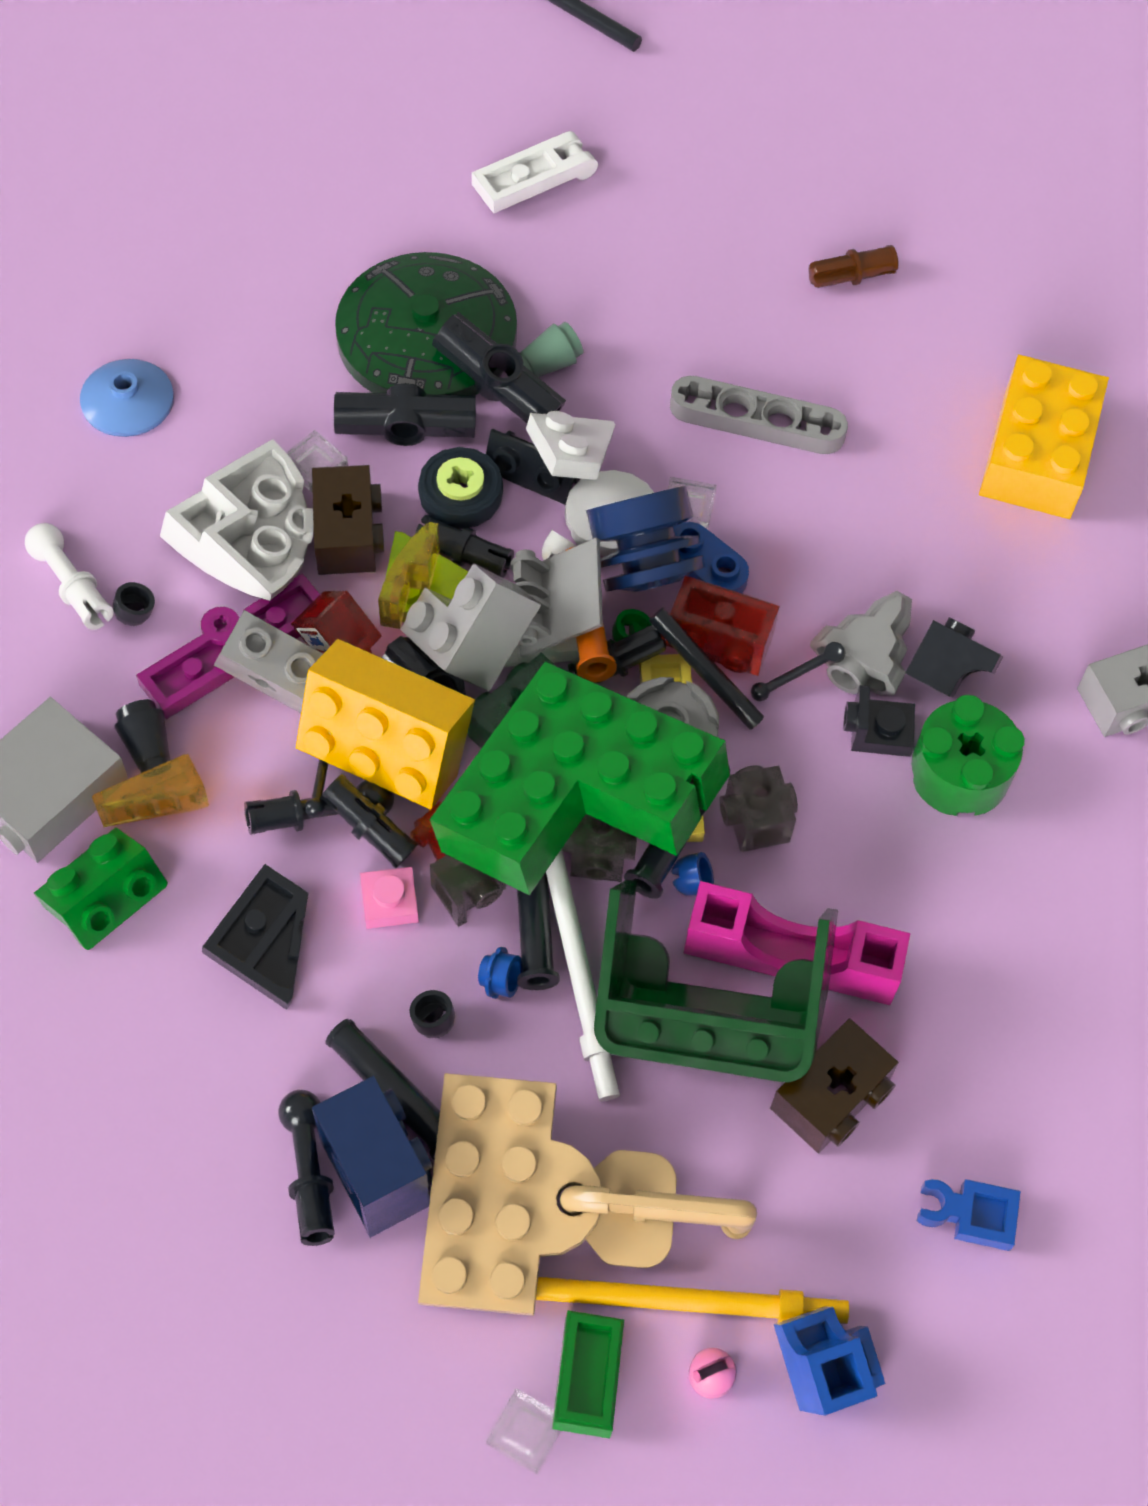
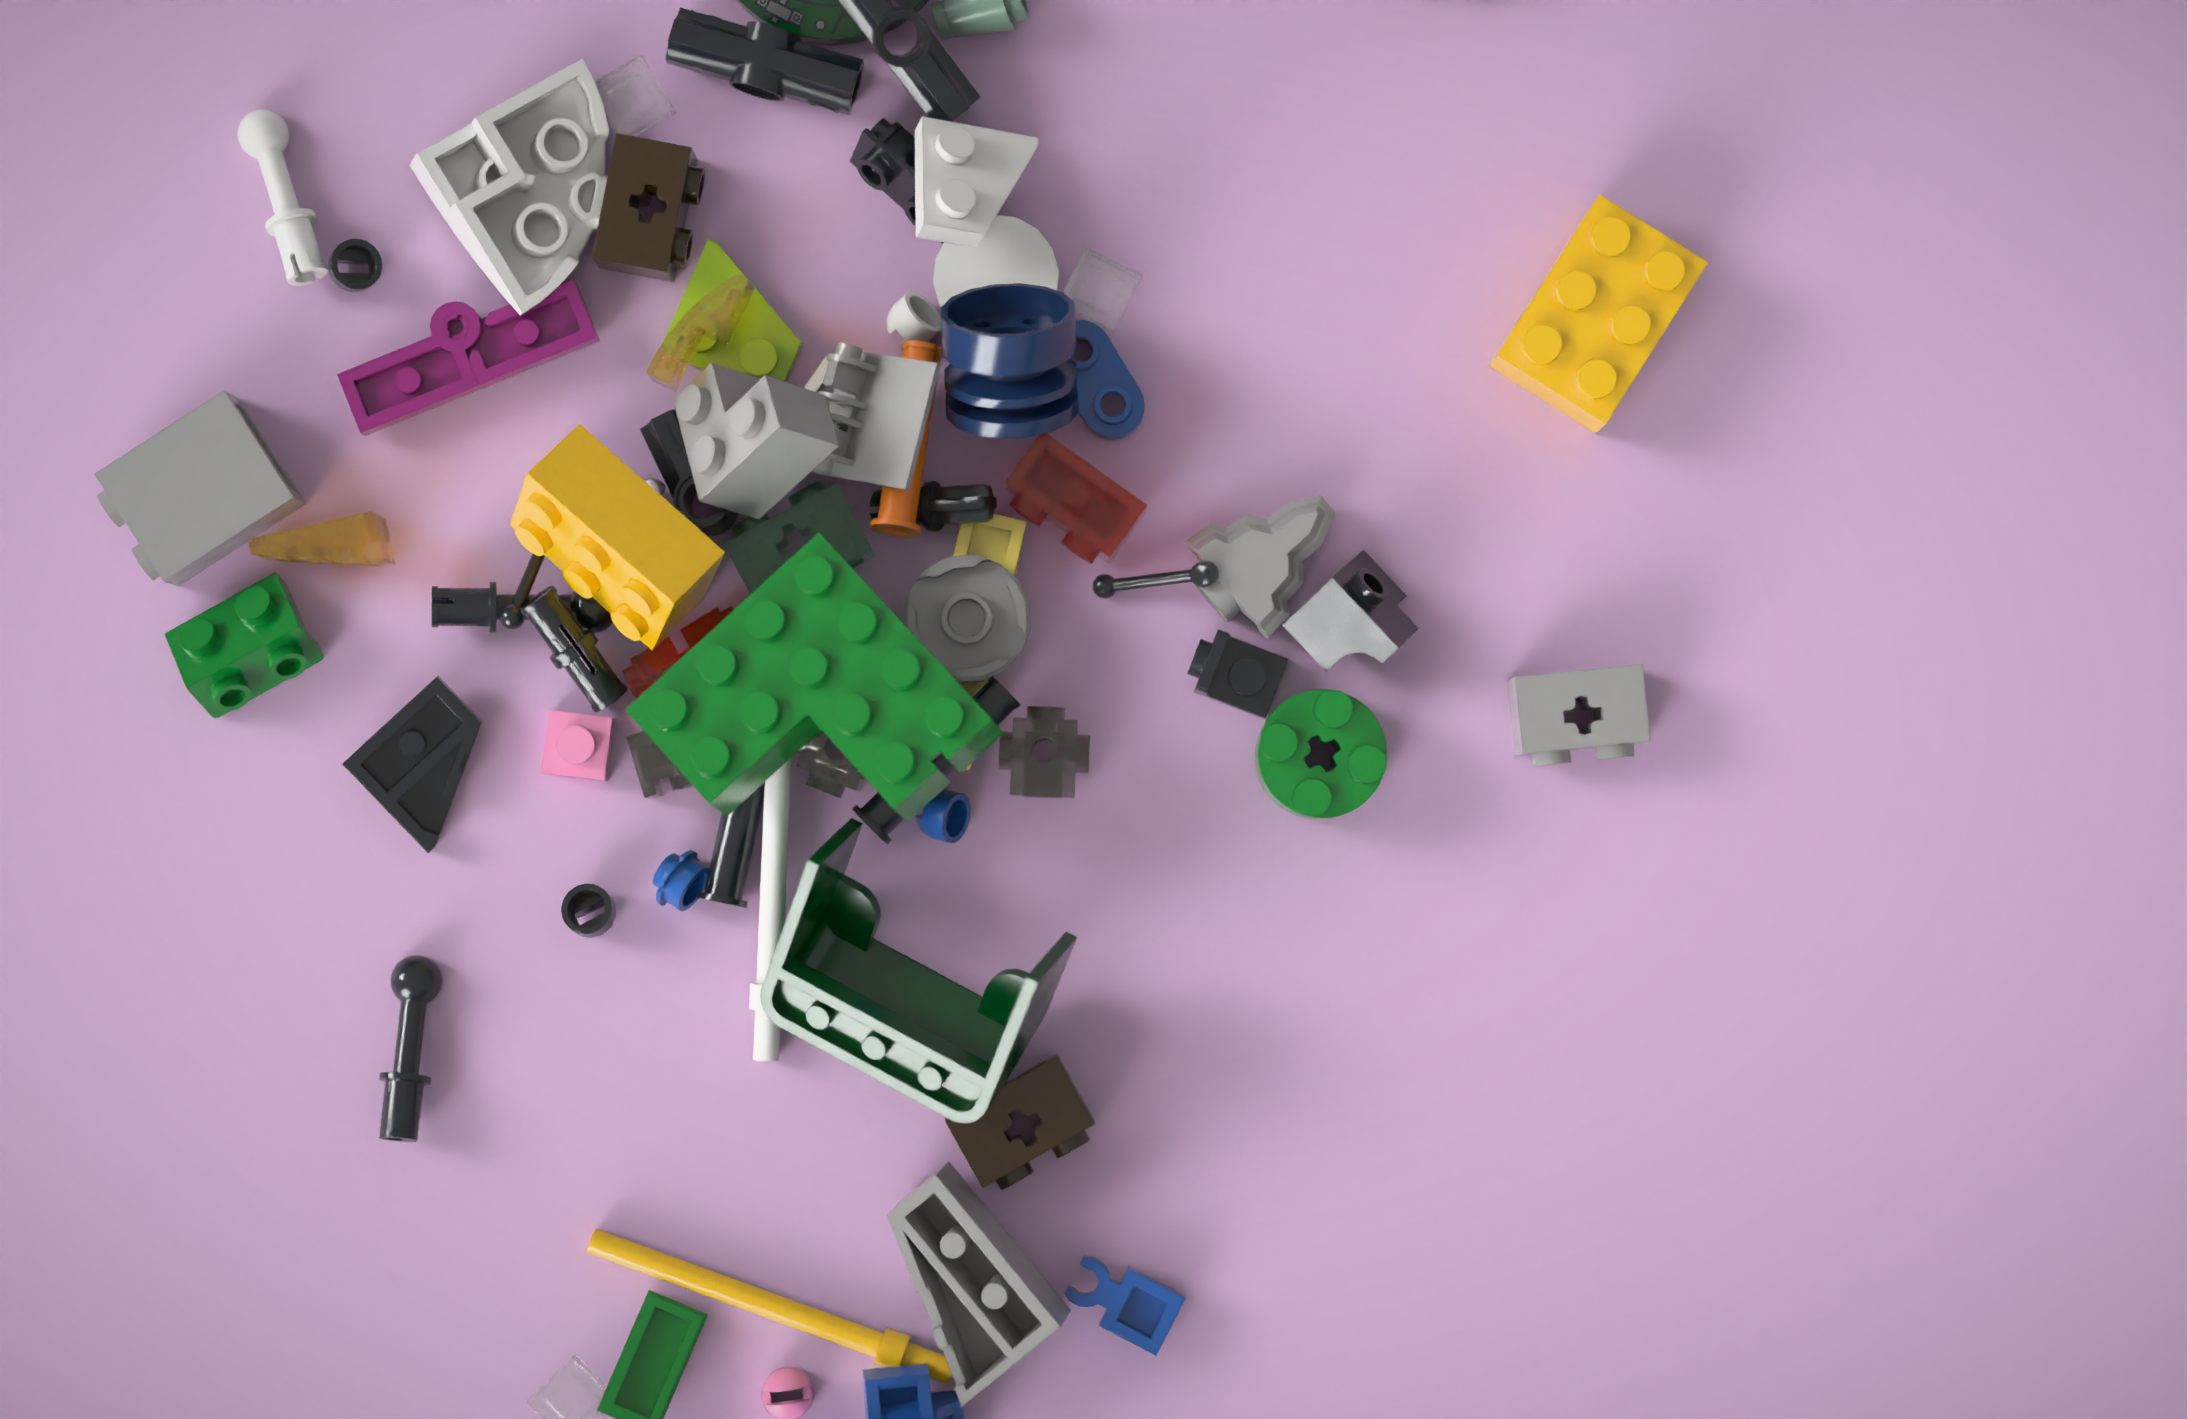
camera: 15 degrees right, 25 degrees up
black cone [114,699,172,779] -> none
light grey brick [214,610,323,713] -> none
clear red brick [291,591,382,654] -> none
dark blue brick [312,1076,432,1238] -> none
black pin [325,1019,440,1160] -> none
black pin [414,515,514,578] -> none
black wheel [418,447,503,529] -> none
tan plate [418,1073,757,1316] -> none
green hinge [612,609,652,642] -> none
black bar [649,607,764,730] -> none
light grey beam [670,376,848,454] -> none
dark pink arch [683,881,911,1005] -> none
none -> light grey wedge [887,1161,1071,1407]

